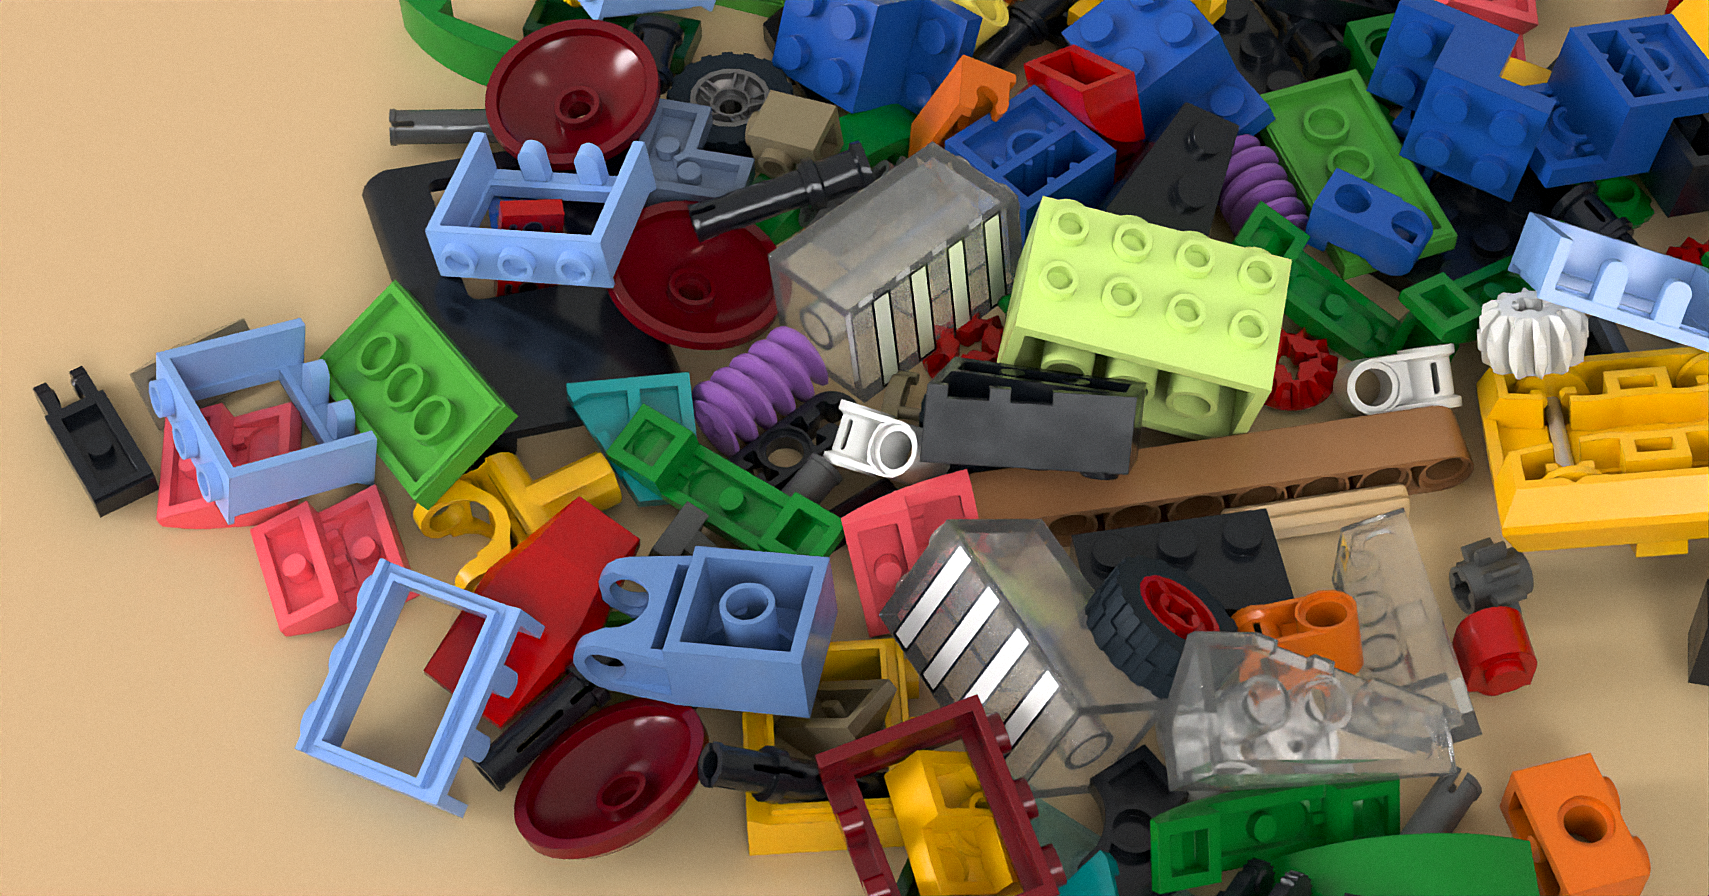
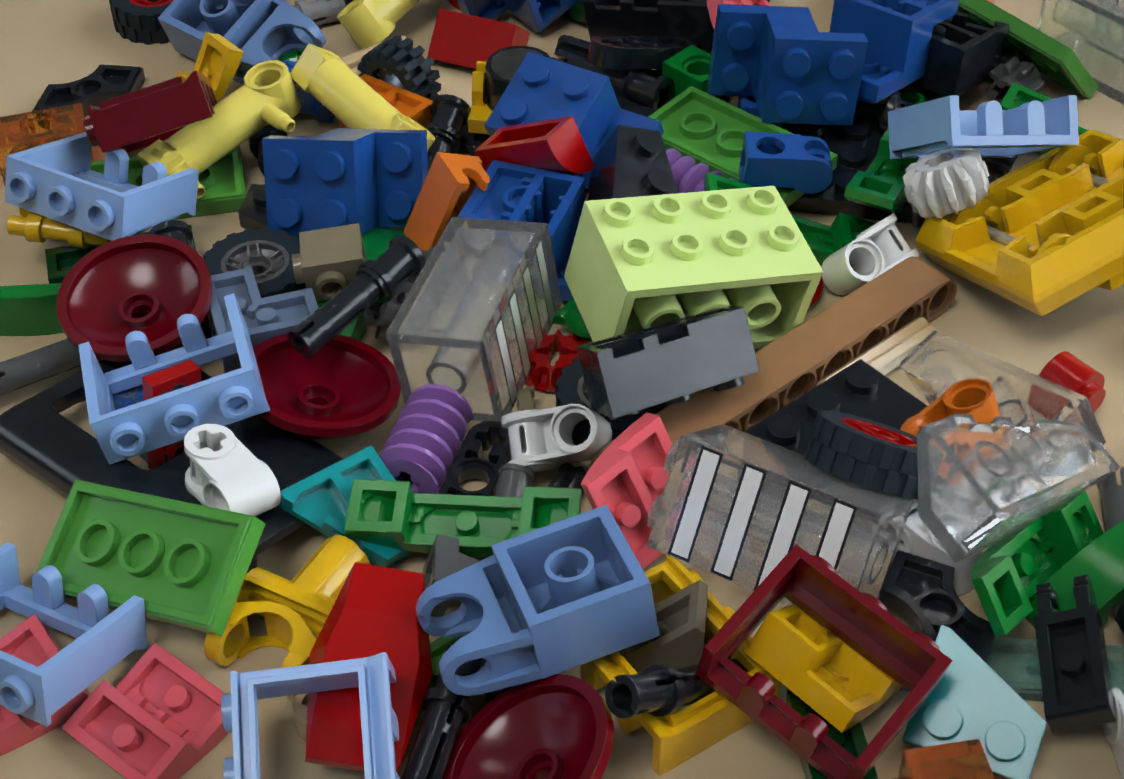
camera: 30 degrees left, 10 degrees down
dark grey gear [1449,537,1534,614] -> none
none -> white piece [184,424,281,517]

